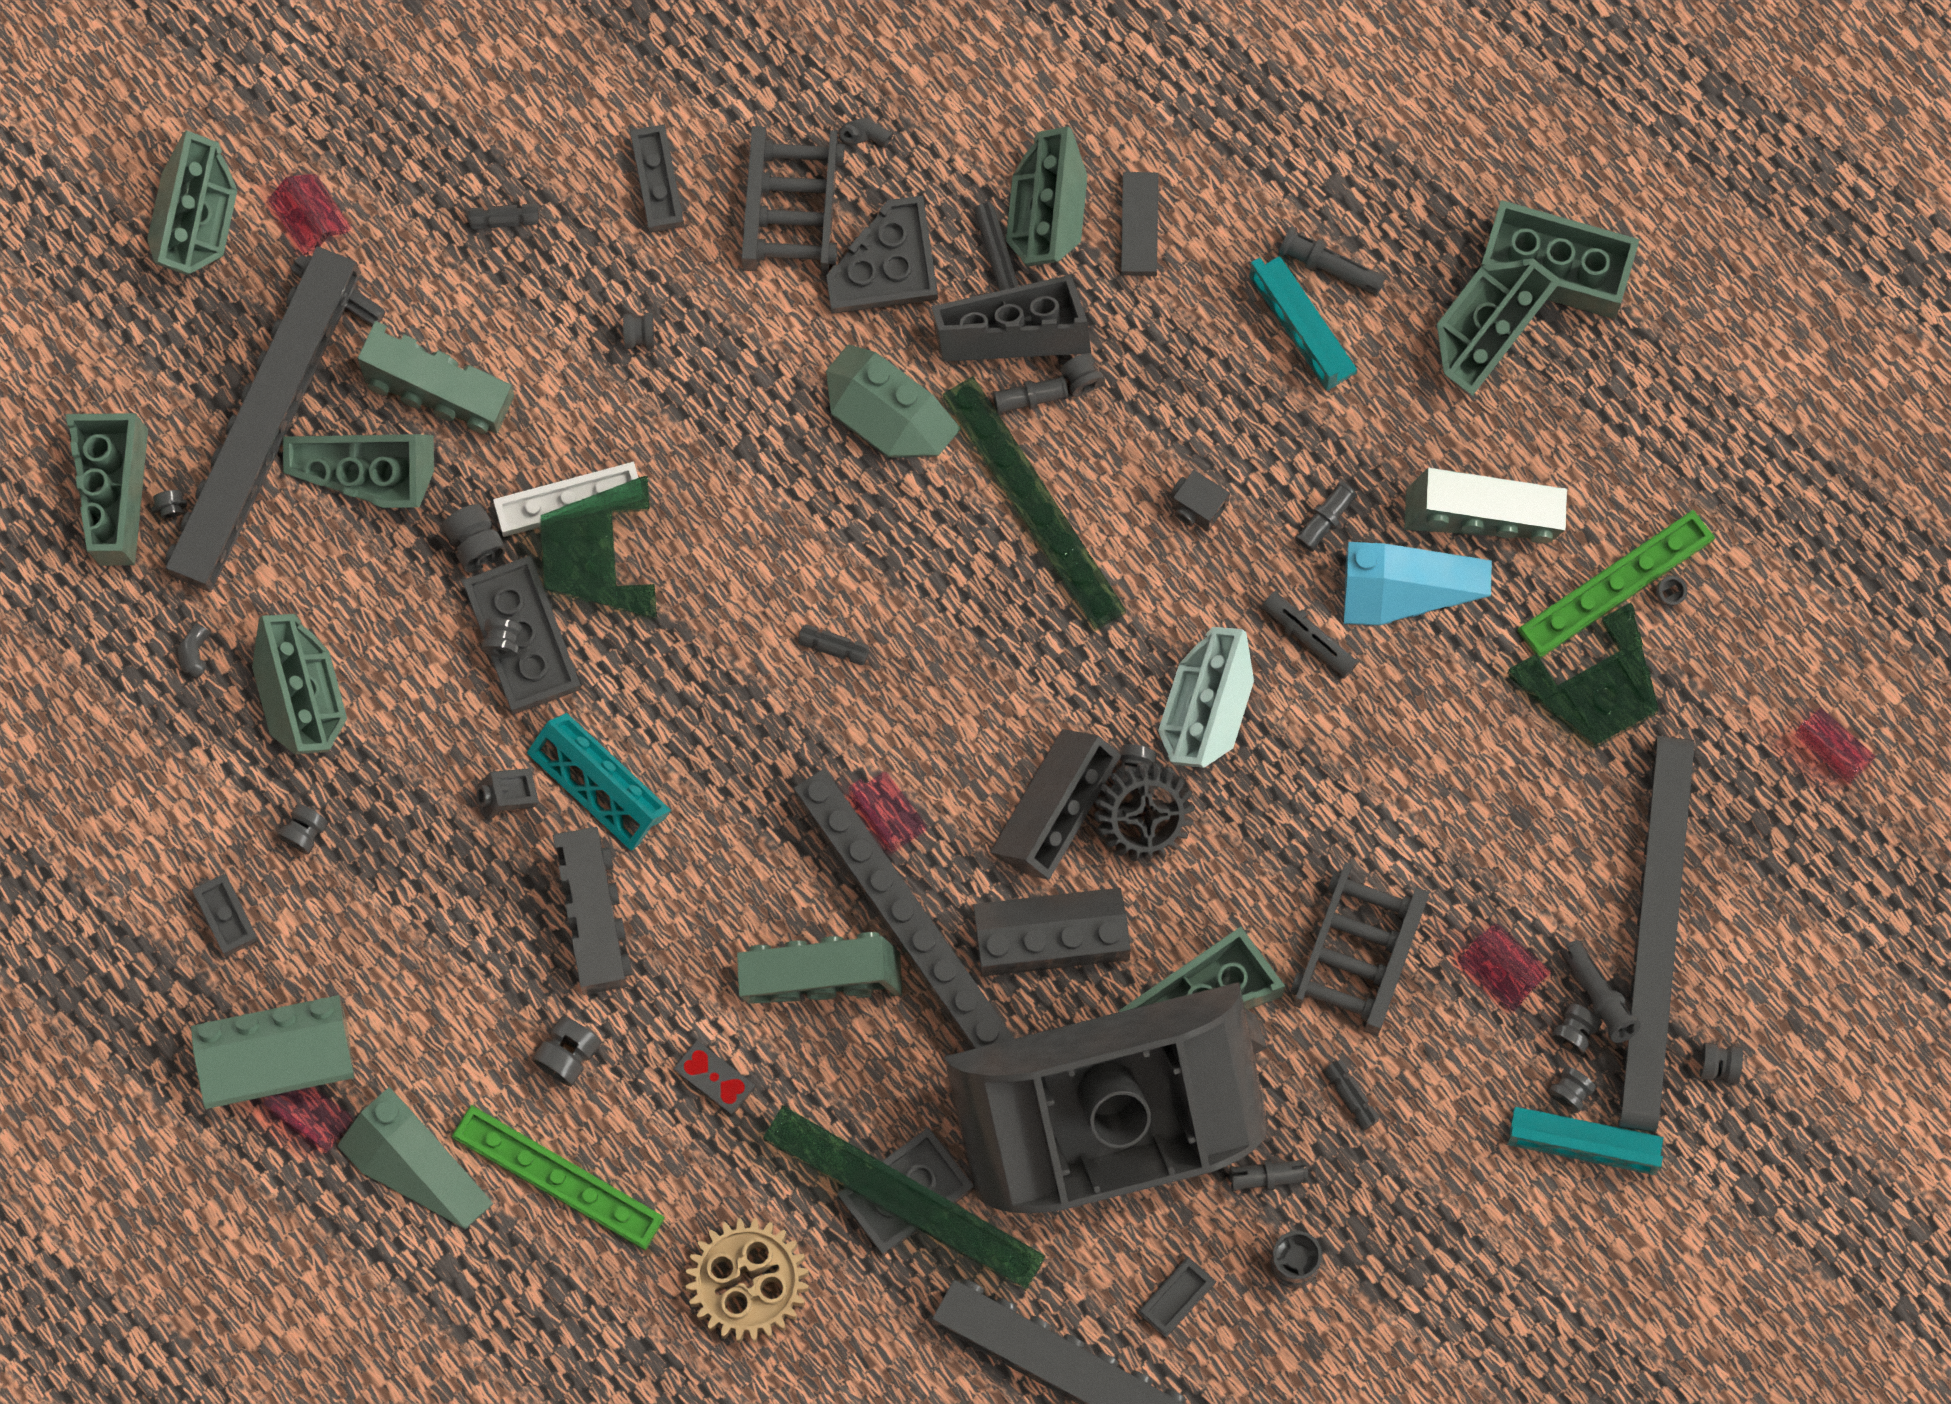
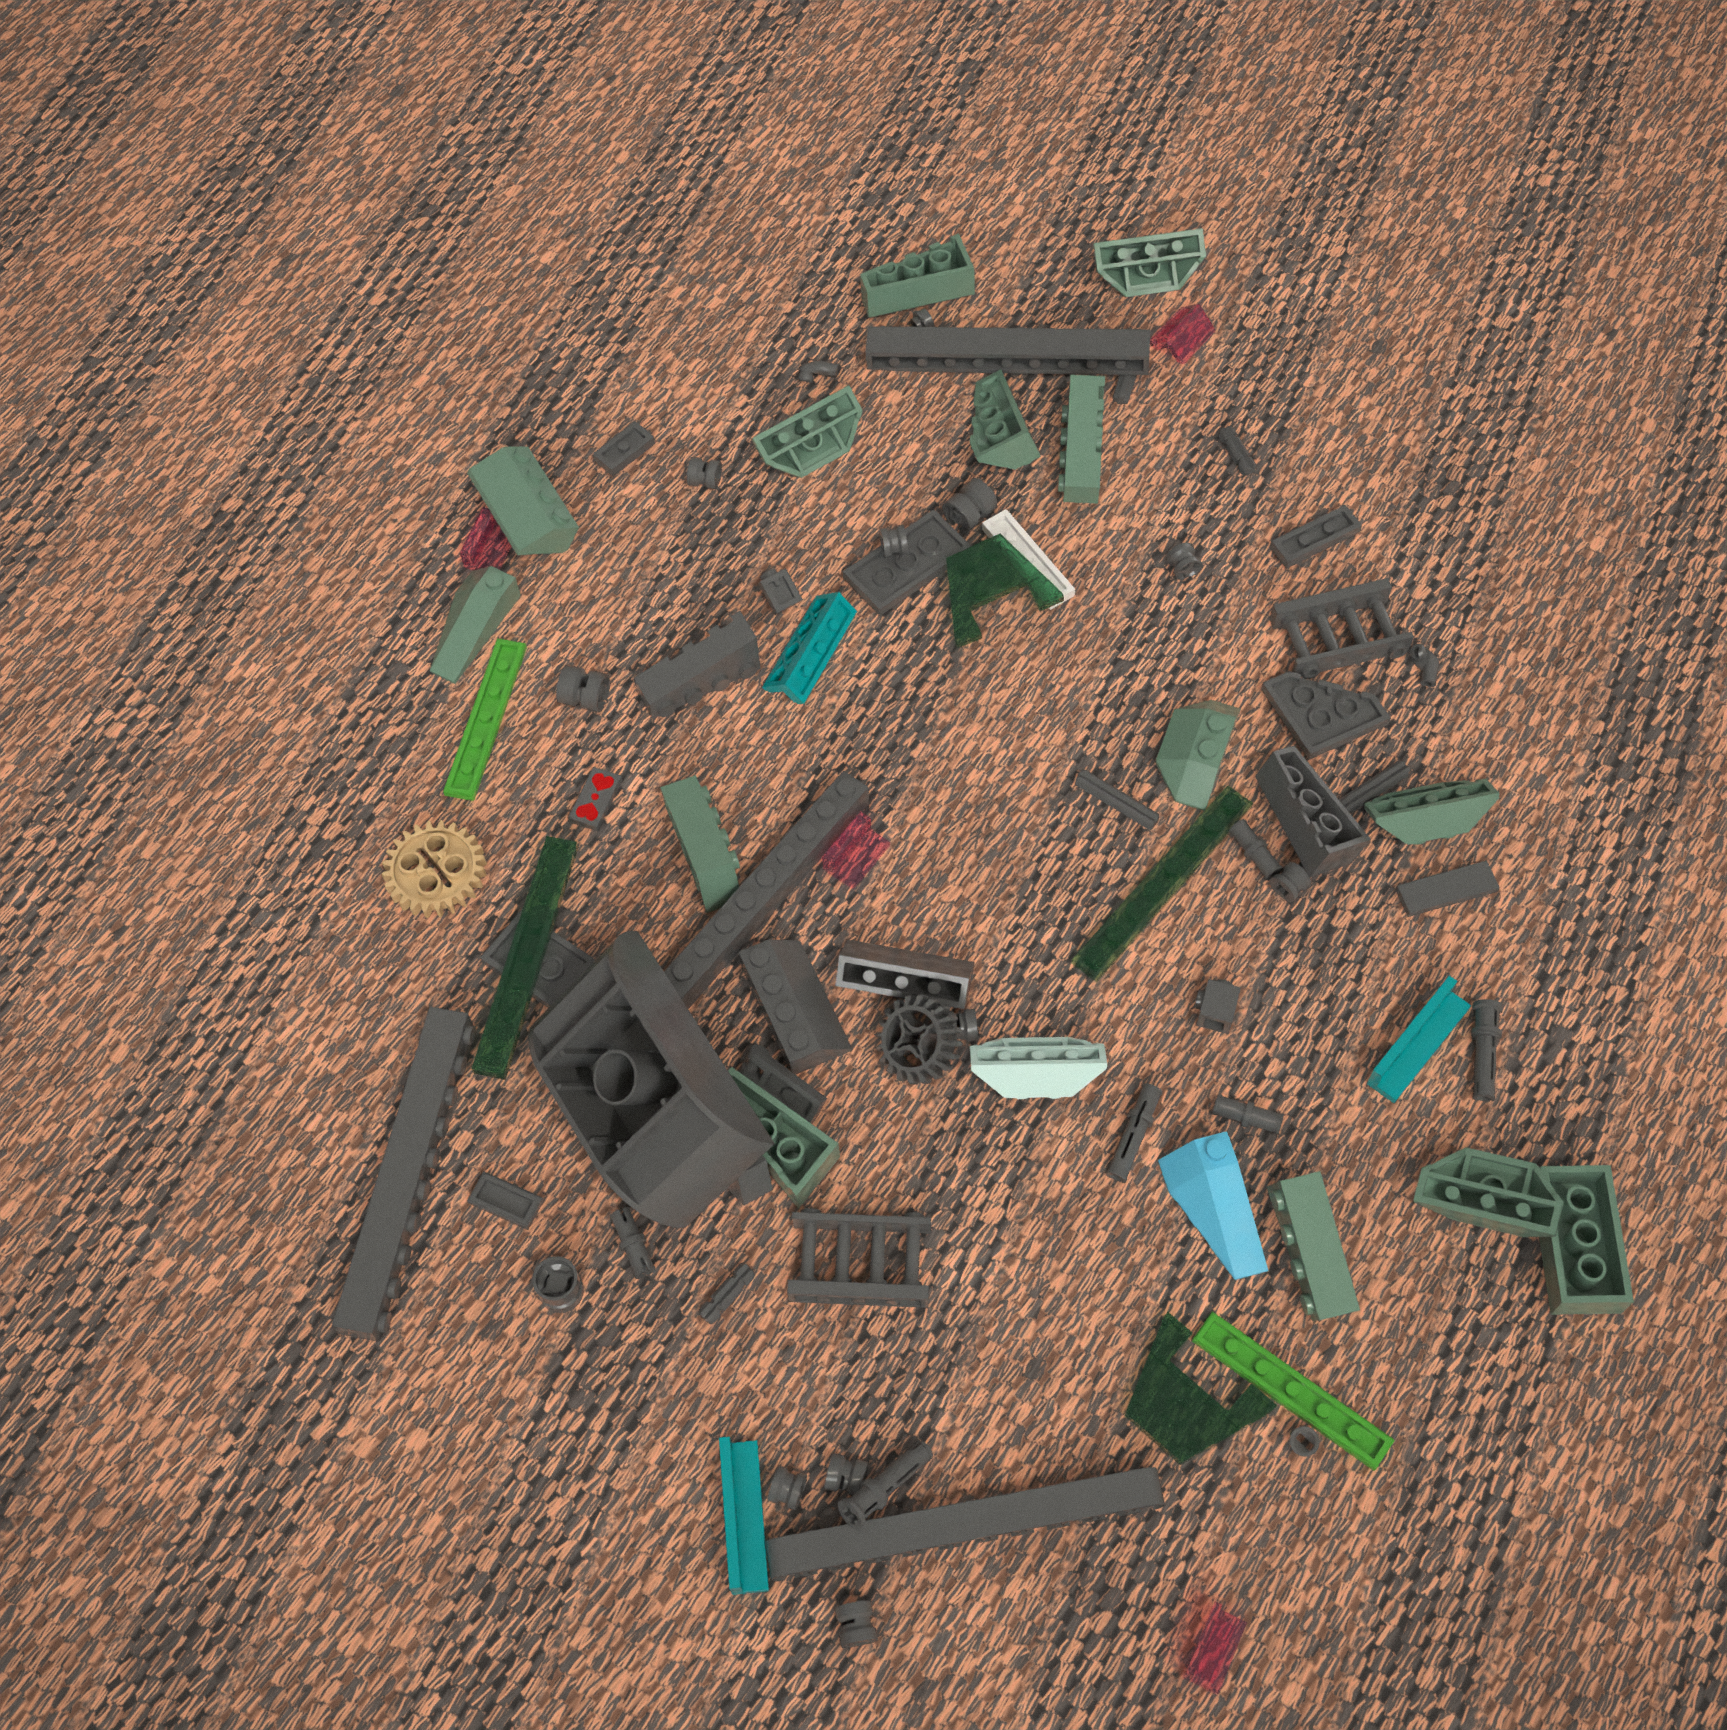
camera: 75 degrees right, 10 degrees down
dark grey axle [798,624,869,665] -> none
clear pink panel [1458,923,1551,1012] -> none
none -> dark grey plate [738,1044,828,1124]
none -> dark grey axle [1075,770,1160,830]

